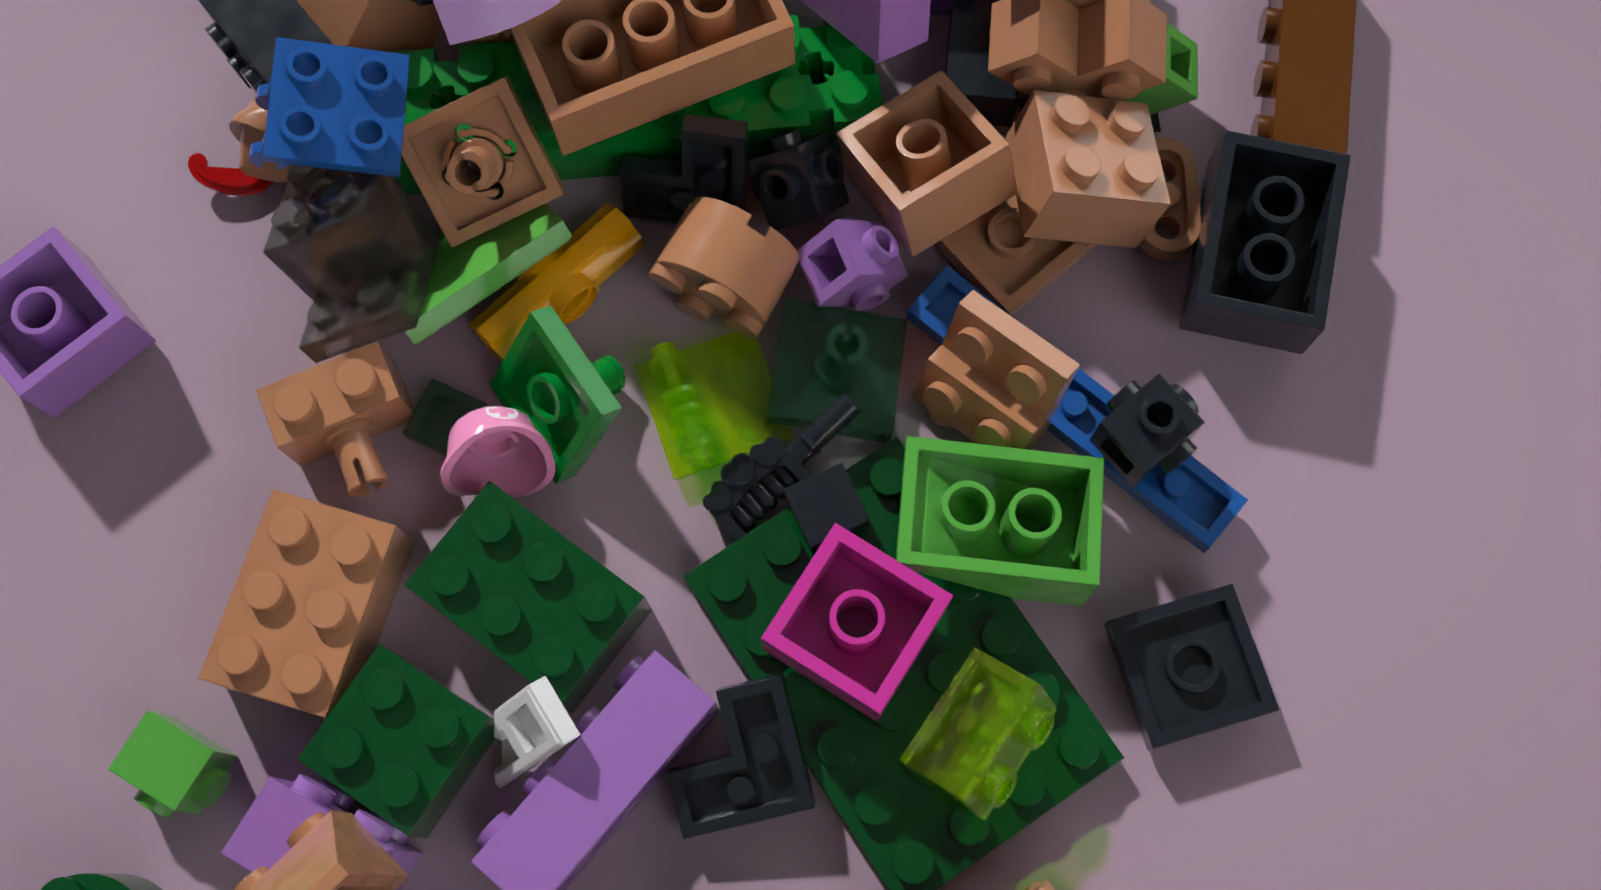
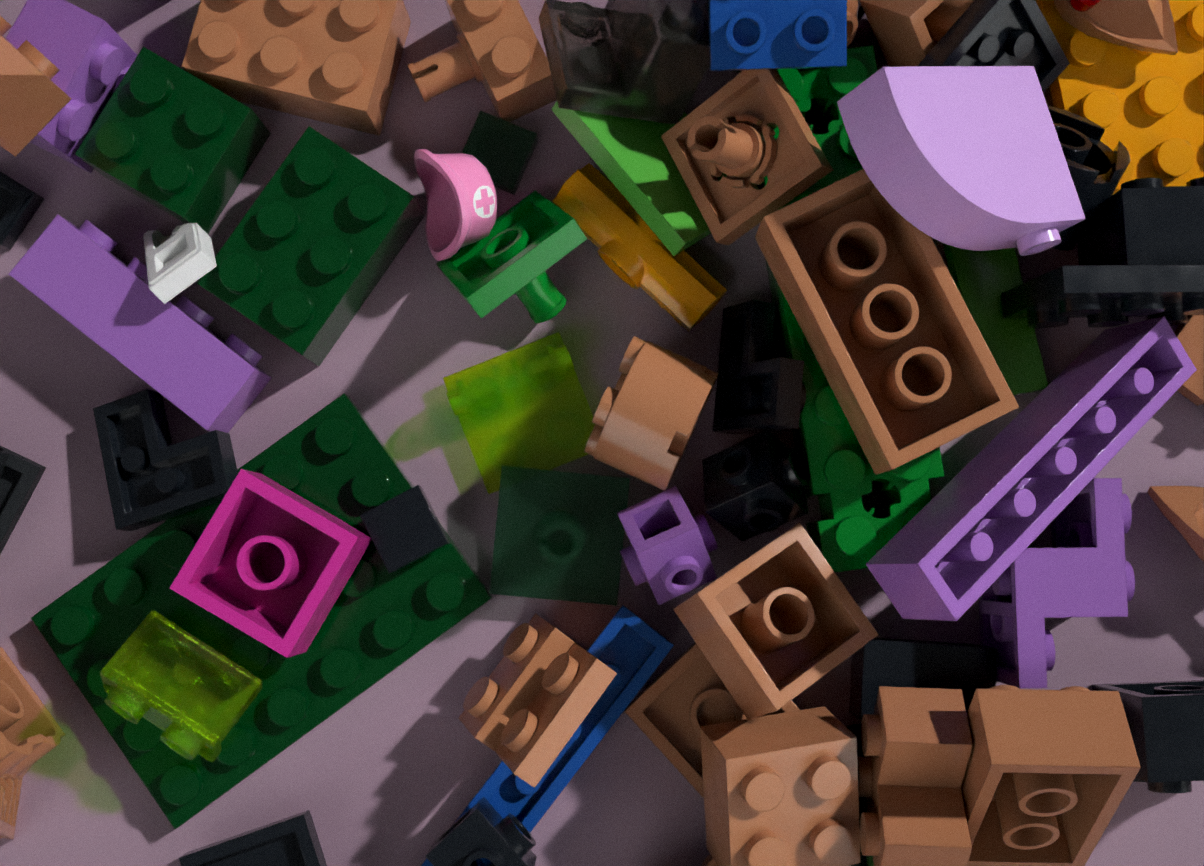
camera: 90 degrees right, 10 degrees up
black piece [703,393,862,540] -> none
bright green slope [896,436,1104,606] -> none

